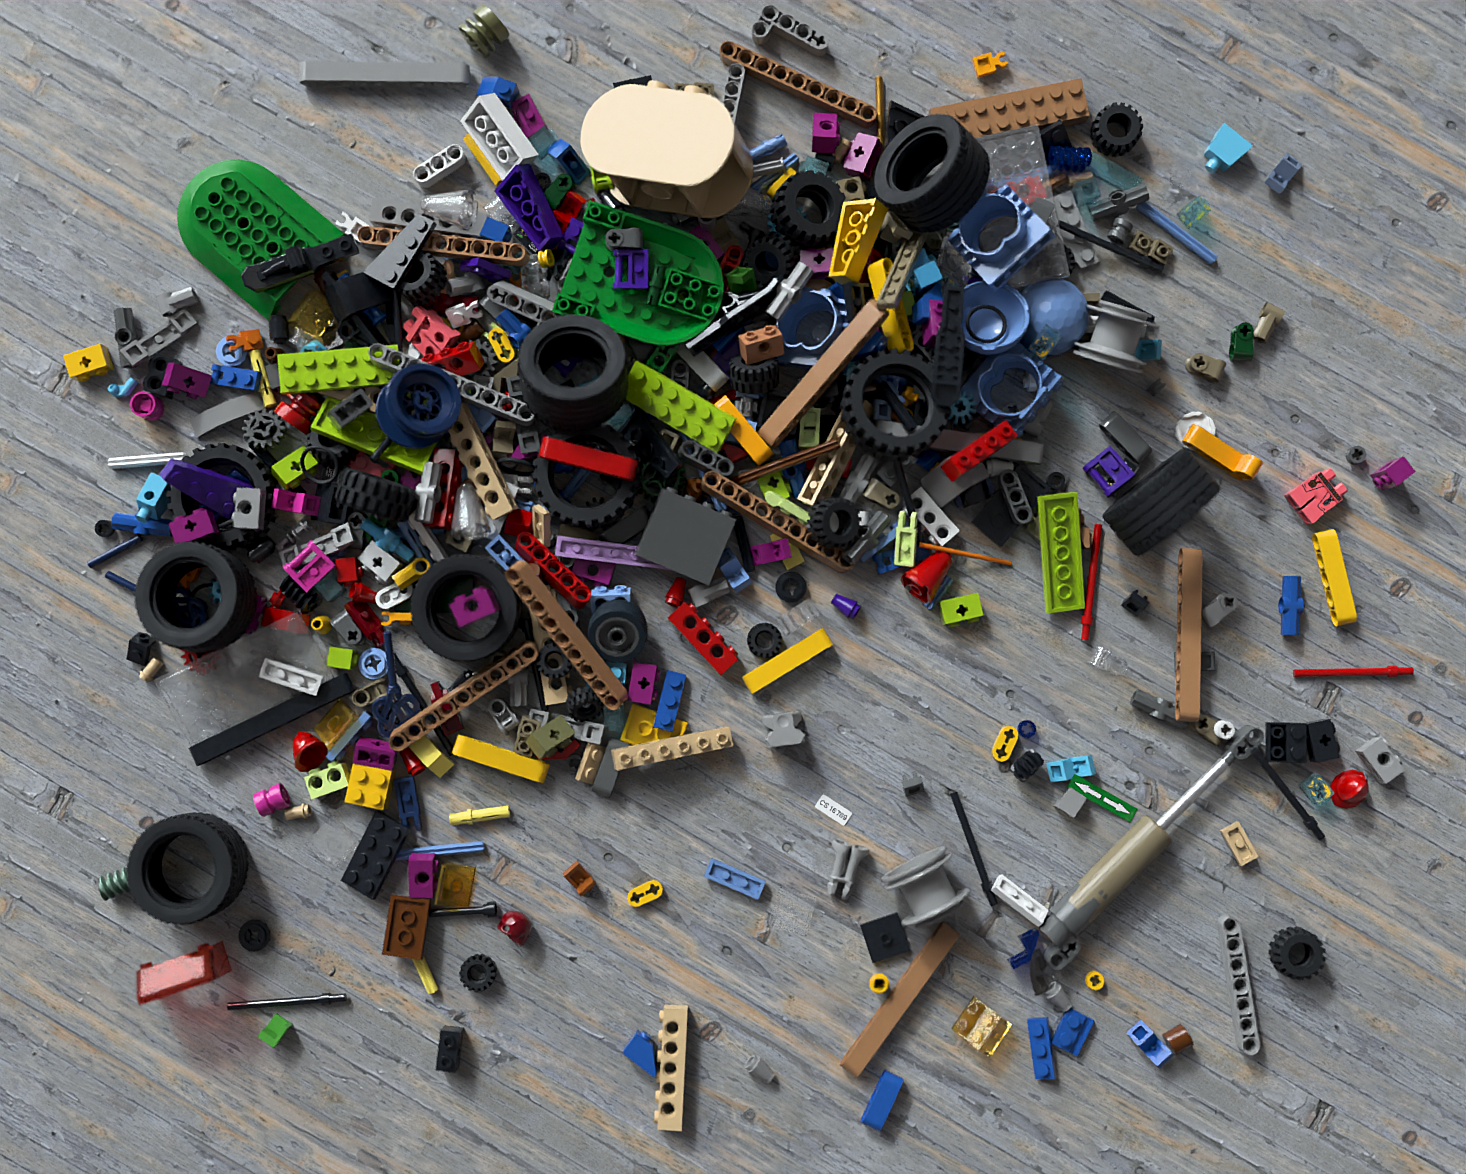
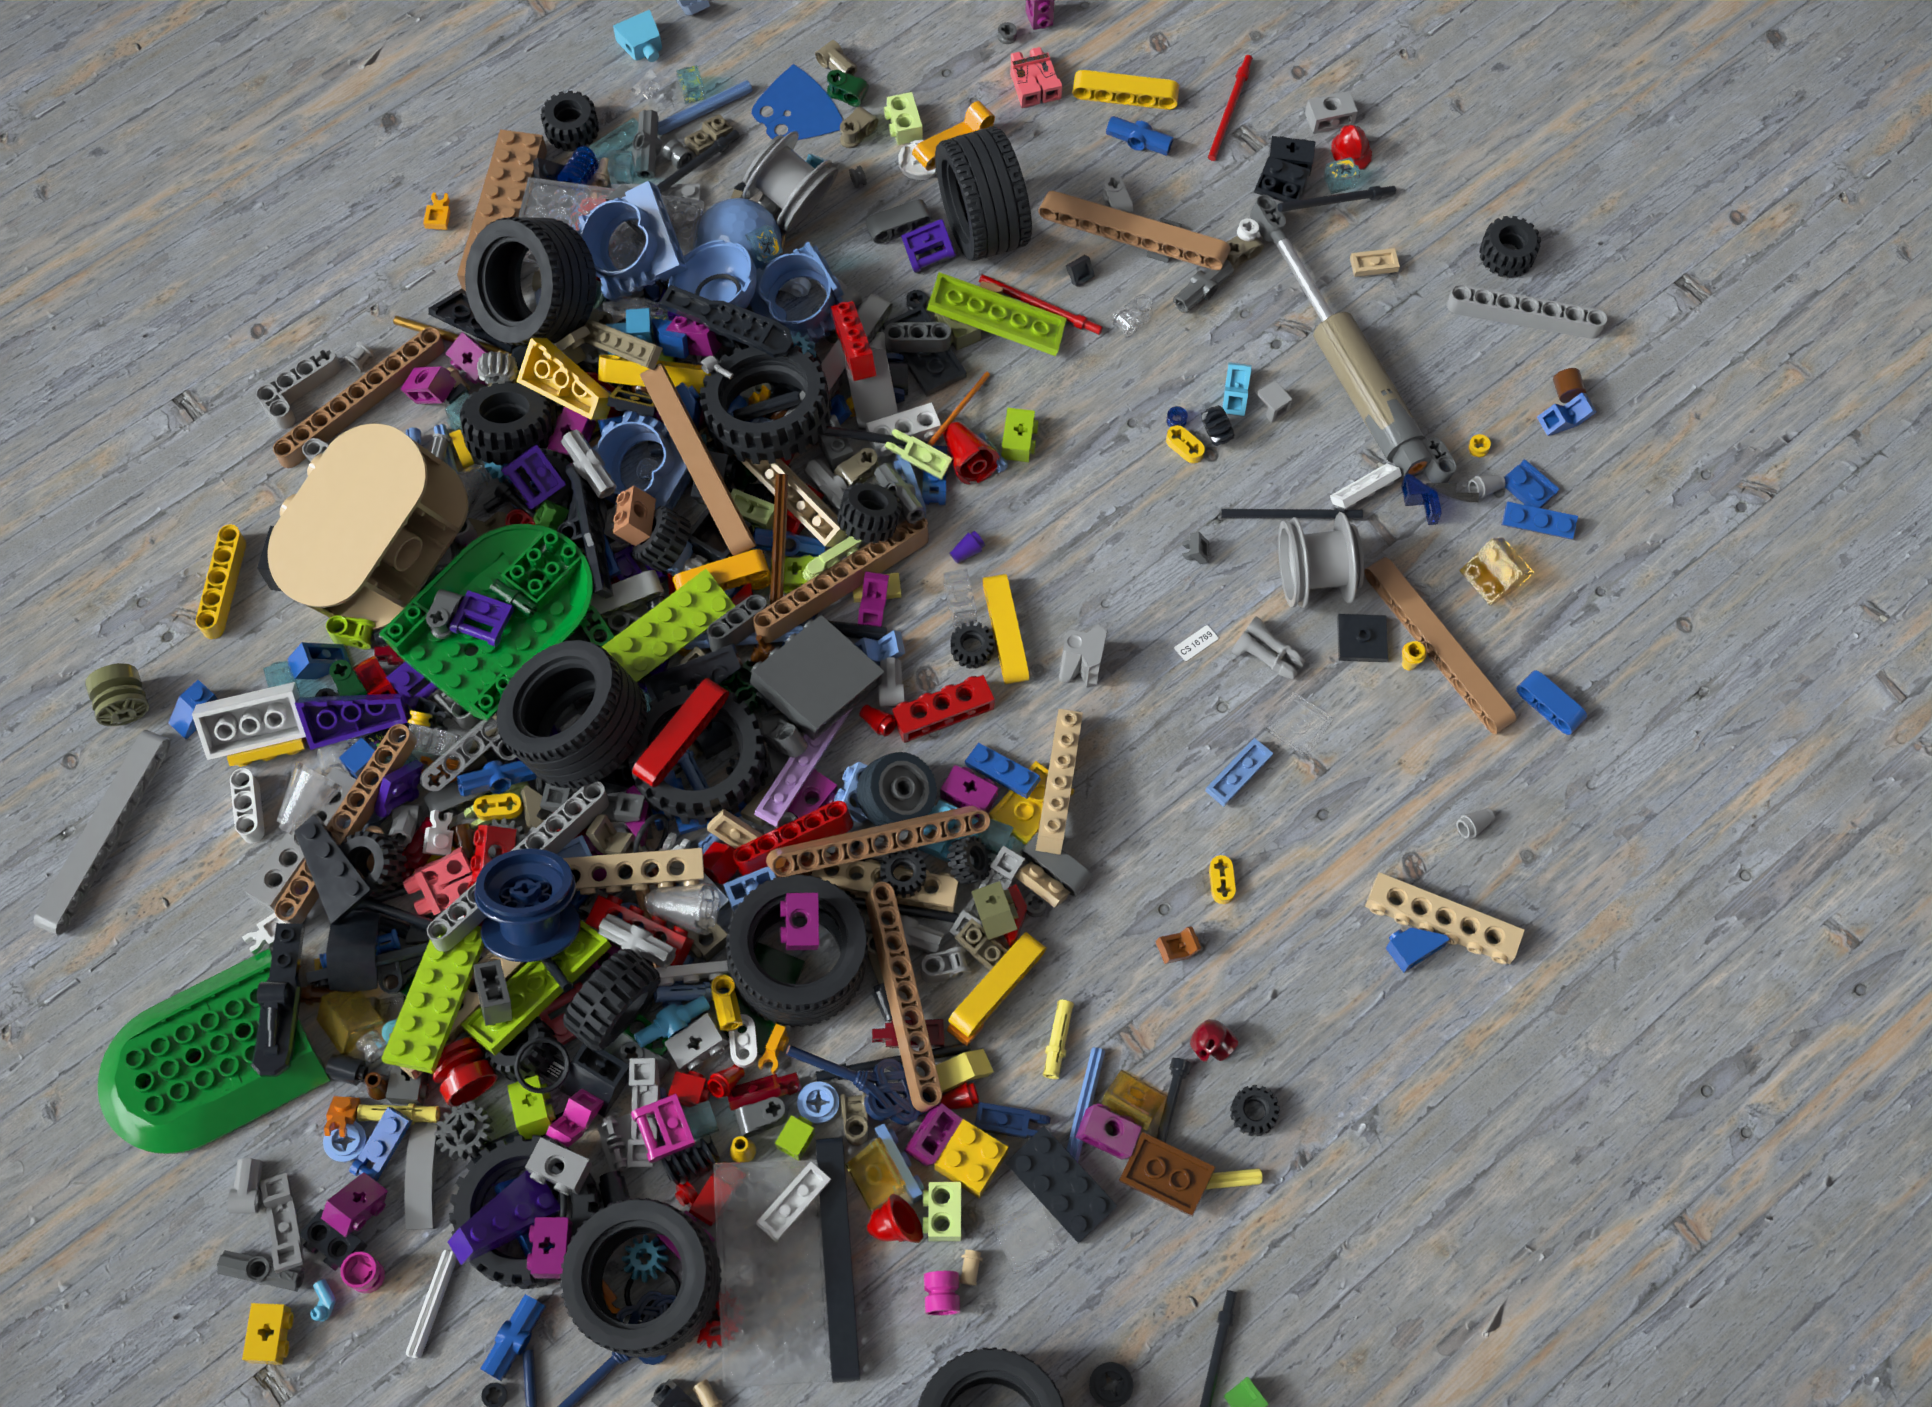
camera: 75 degrees left, 20 degrees down
medium azure torso [136,473,171,523] -> none
black brick [435,1025,464,1073] -> none
magenta wing [512,93,548,140] -> none
black gear [775,572,807,603] -> none
green sticker [1068,774,1137,822] -> none
none -> yellow beam [196,524,246,639]
none -> light grey bush [344,341,375,372]
none -> light grey gear [477,351,518,384]
none -> dark purple plate [501,445,566,509]
none -> light grey hand [701,356,734,379]
none -> blue piece [751,64,843,140]
none -> dark grey piece [763,719,808,758]
none -> yellowish green brick [884,92,923,145]

